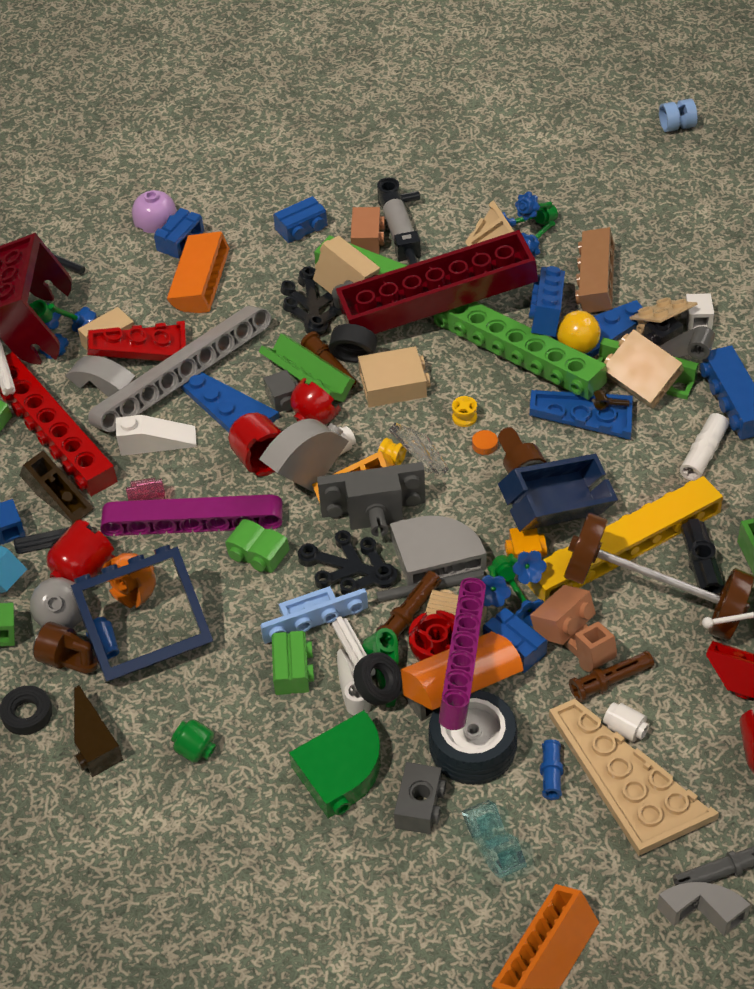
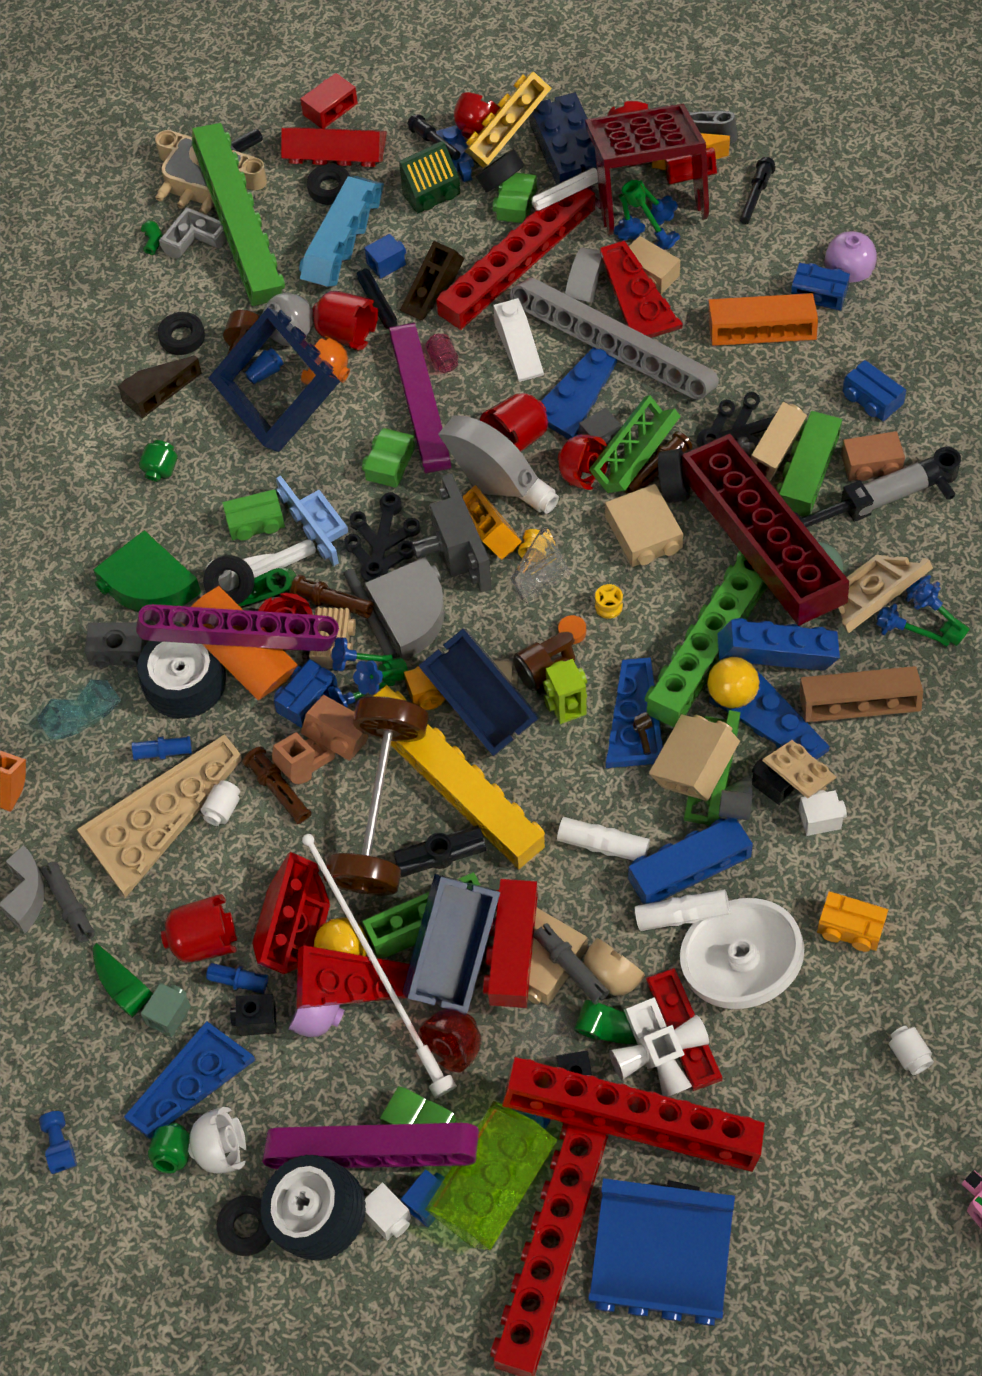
camera: 80 degrees right, 10 degrees up
none -> lime brick [543,659,587,724]

